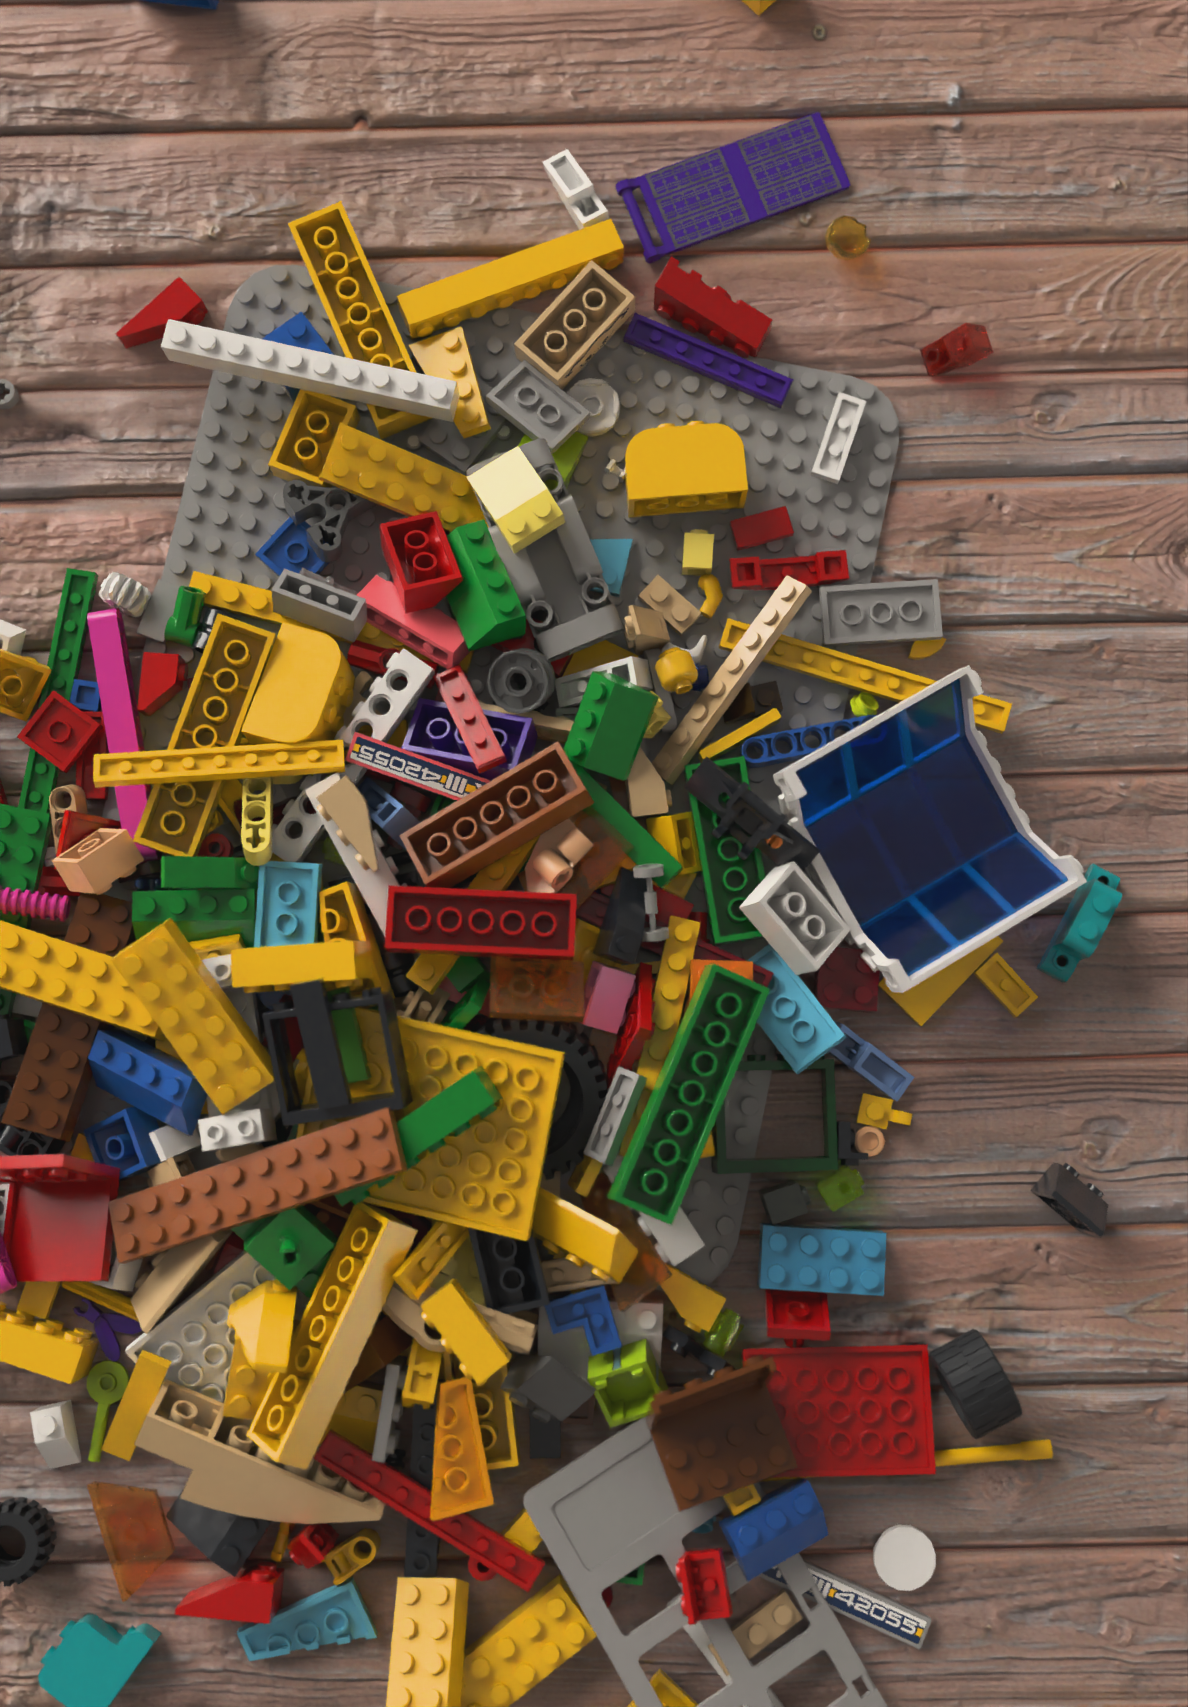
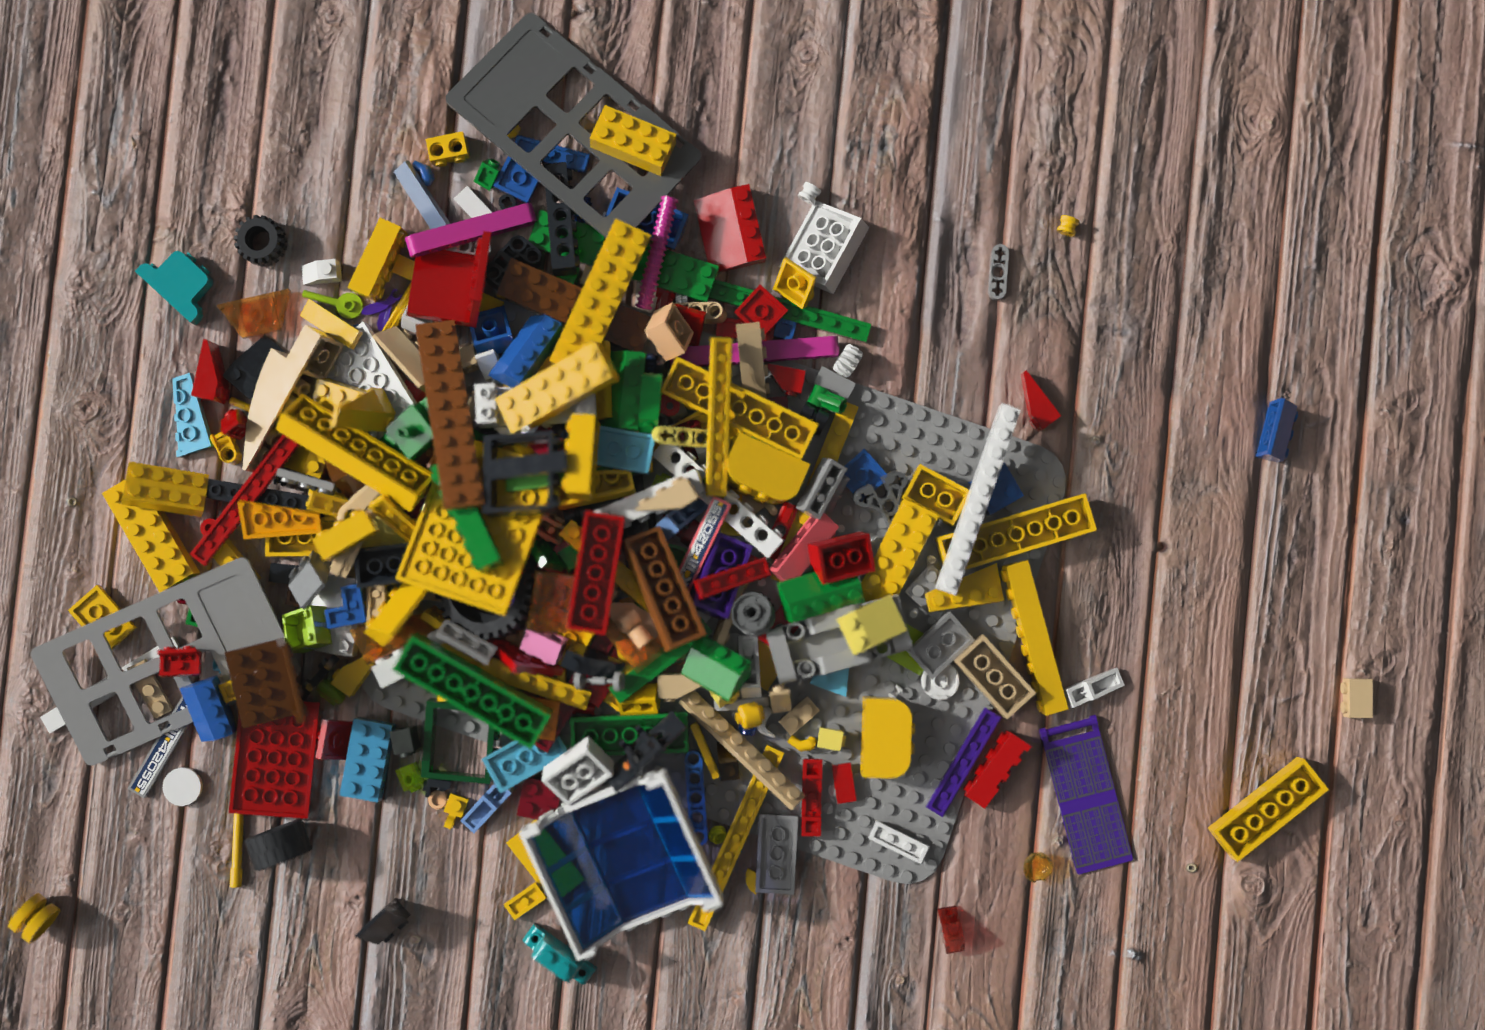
camera: 90 degrees right, 5 degrees up
none -> tan brick [736,322,770,399]

